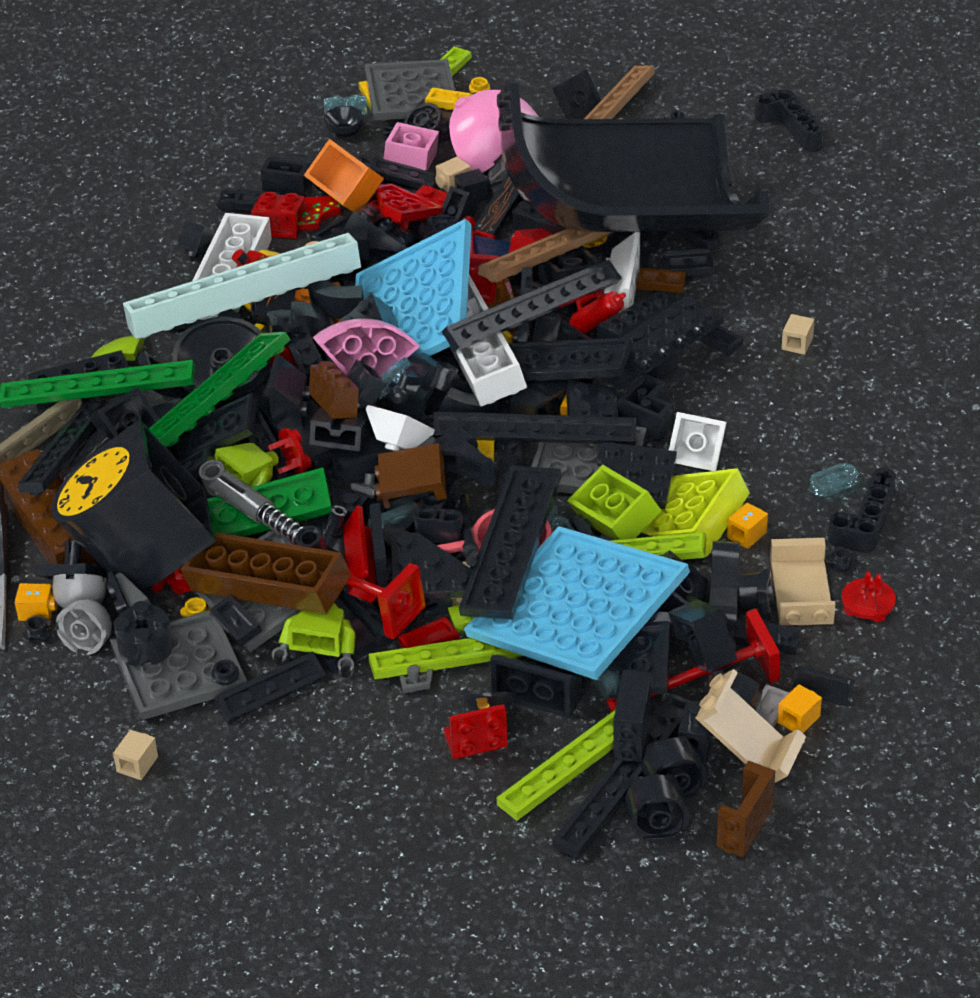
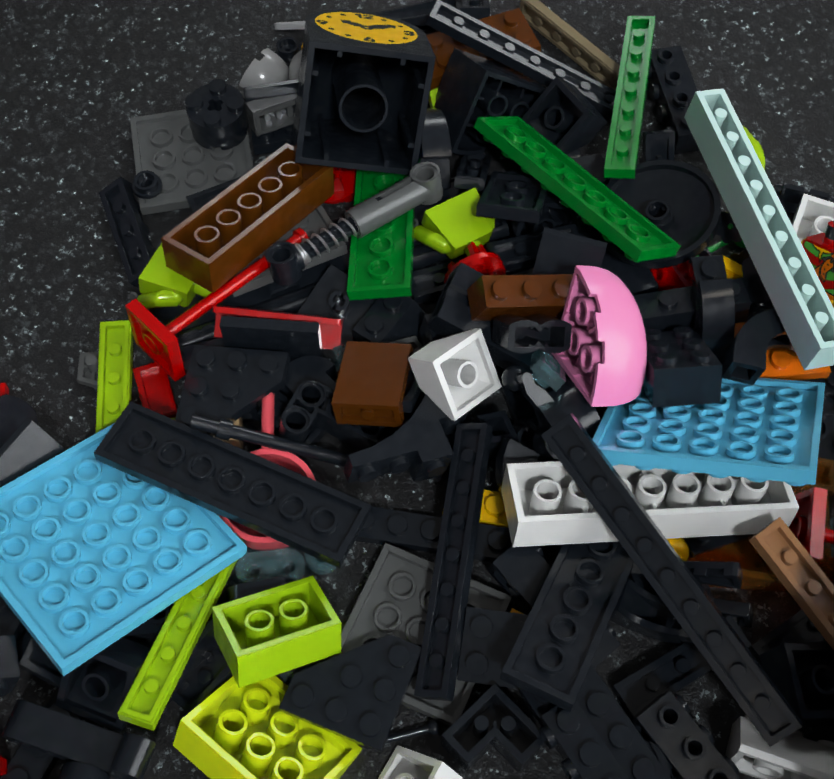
camera: 100 degrees right, 20 degrees up
tan brick [113,730,158,780] -> none
red piece [569,290,626,334] -> none

